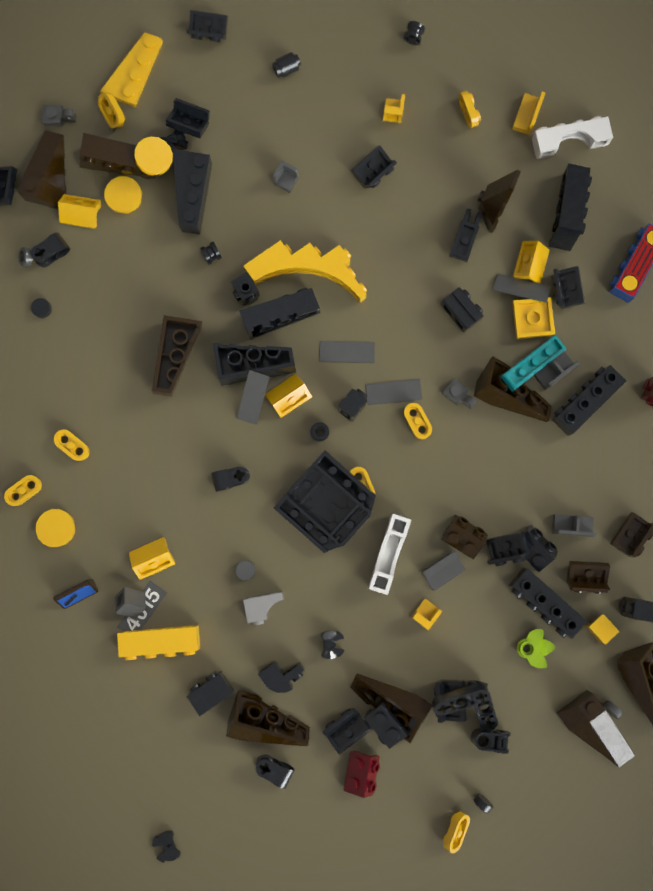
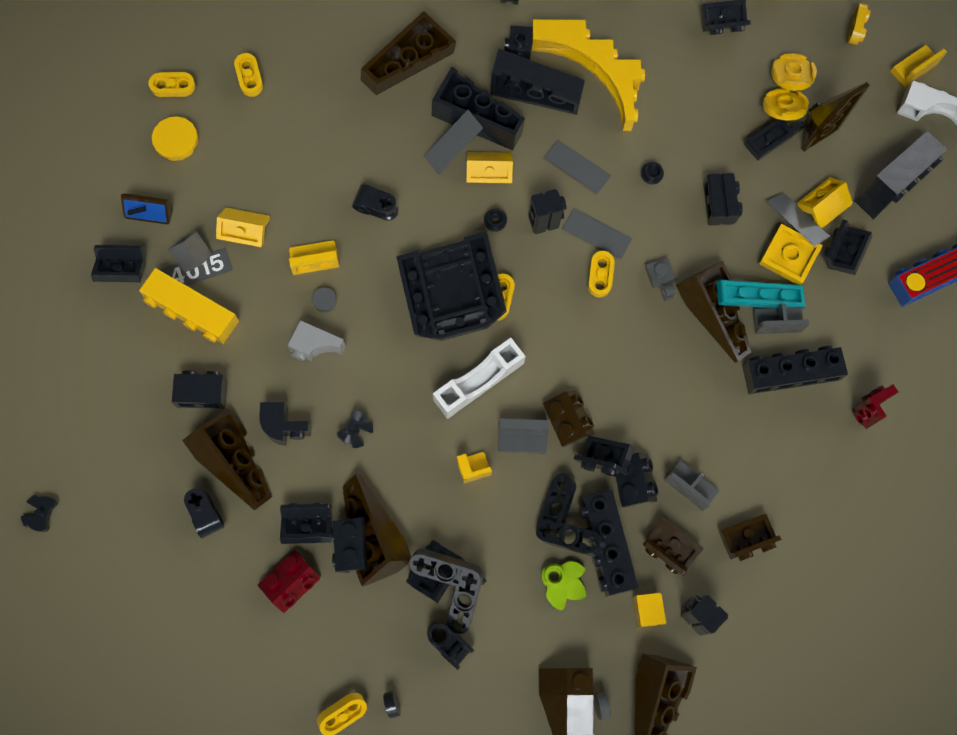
camera: 35 degrees right, 10 degrees down
none -> black bracket [91,245,146,283]
none -> yellow panel [289,240,339,275]
none -> black beam [536,473,605,556]
none -> black plate [641,162,664,185]
none -> yellow tile [762,88,809,121]
none -> yellow tile [771,53,817,91]

